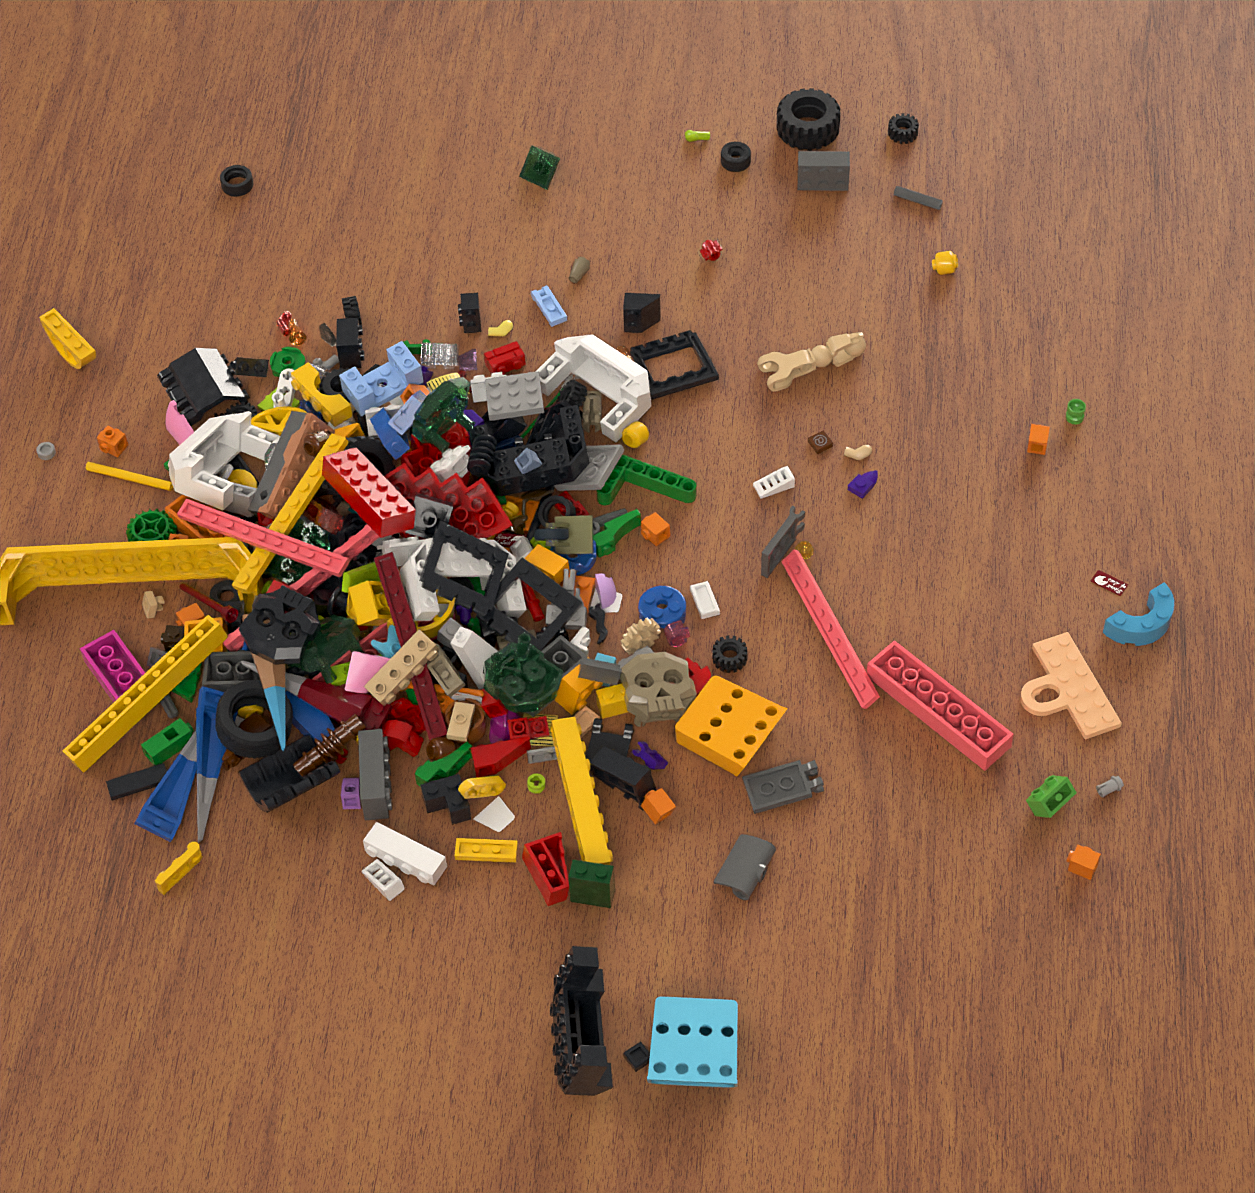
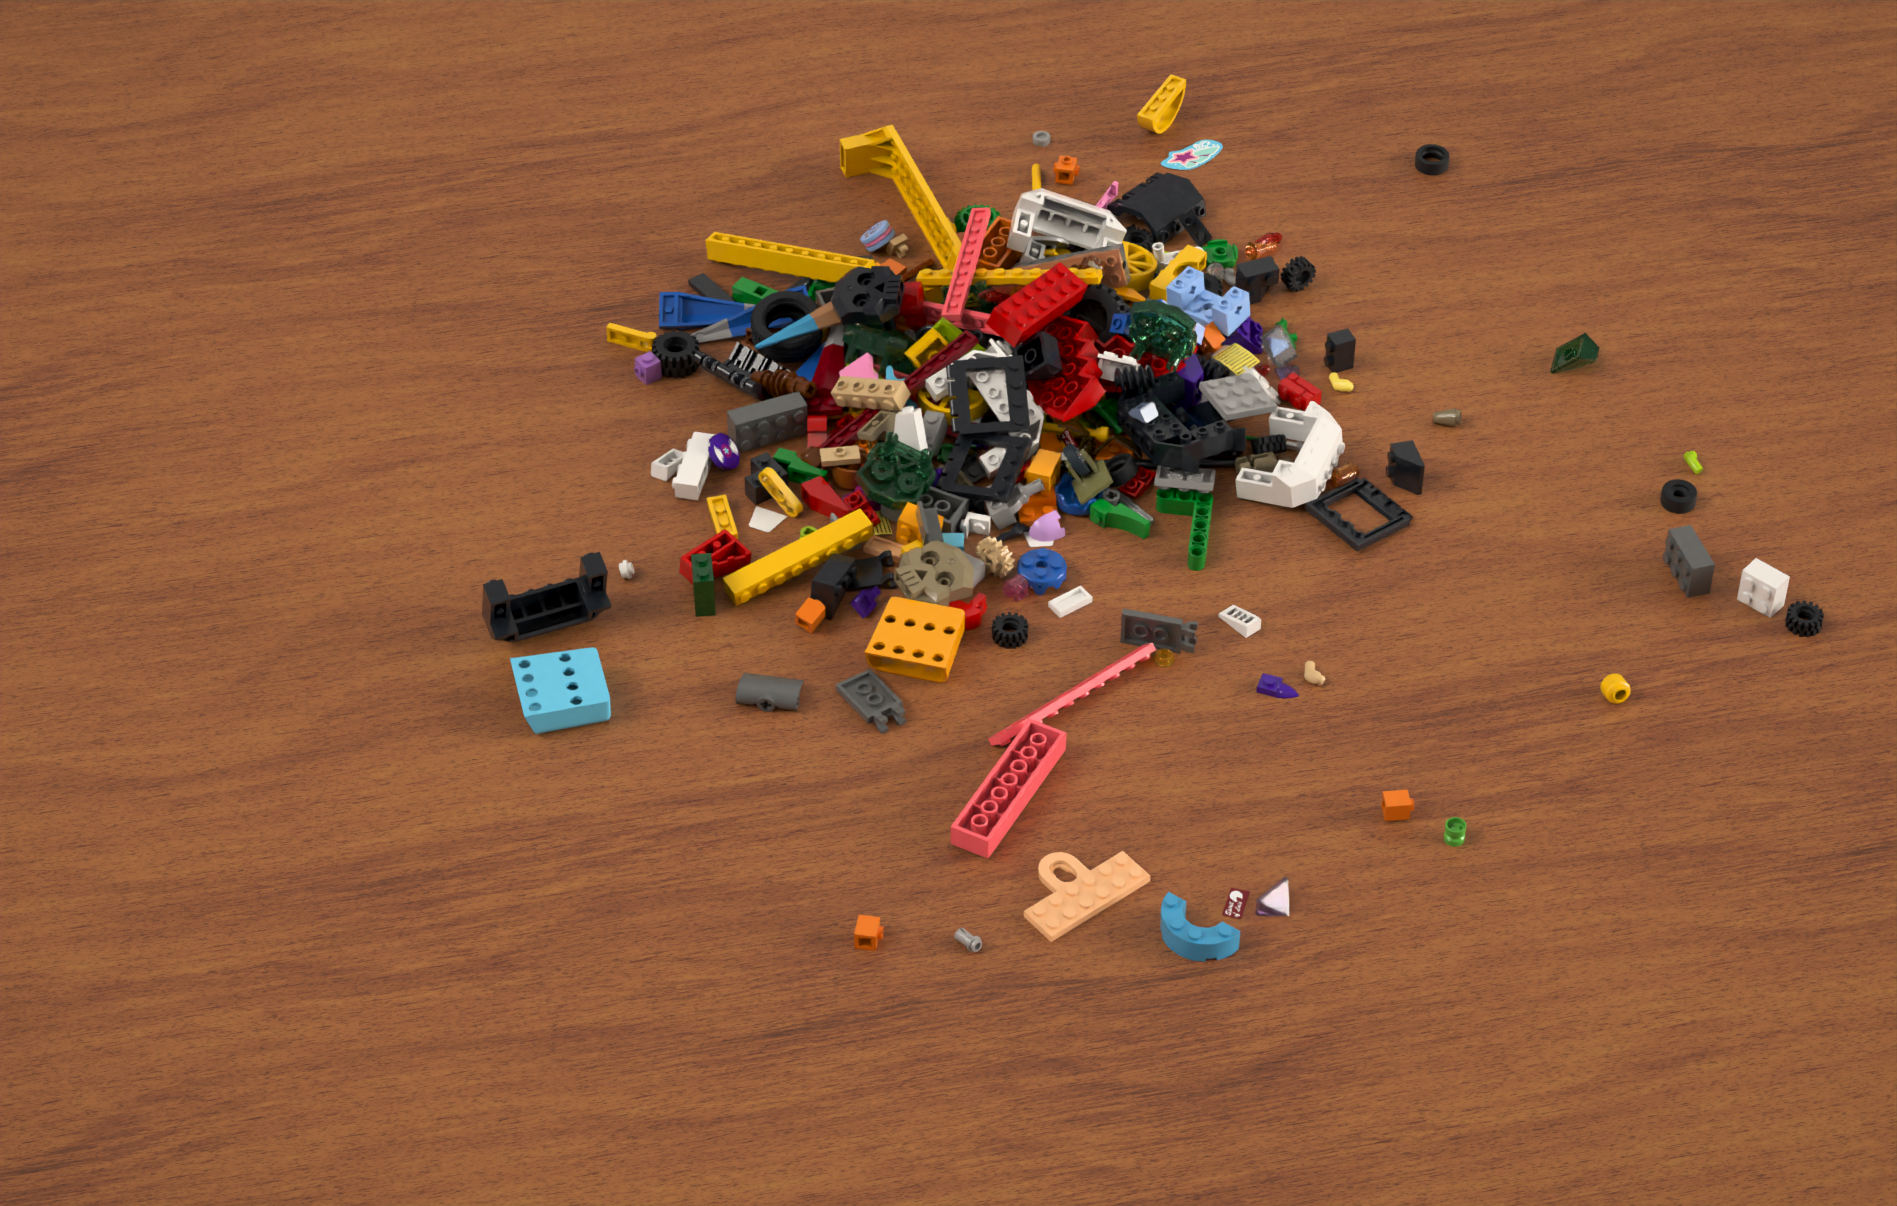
camera: 70 degrees right, 10 degrees down
dark pink brick [80,630,145,703] -> none
light blue plate [531,286,567,327] -> none
yellow head [622,421,649,448] -> none
orange brick [641,512,670,546] -> none
red gear [700,240,723,261] -> none
tan piece [757,332,866,392] -> none
black tyre [776,88,841,151] -> none
reddish brown tile [808,430,833,454] -> none
dark grey axle [894,186,943,210] -> none
bright green brick [1026,775,1077,818] -> none
none -> white plate [619,560,634,579]
none -> medium lavender brick [634,351,662,385]
none -> black tyre [652,331,700,378]
none -> dark purple tile [708,433,740,471]
none -> light blue head [860,220,896,252]
none -> sticker [1161,139,1223,170]
none -> slope [1255,877,1289,916]
none -> white brick [1737,558,1790,618]

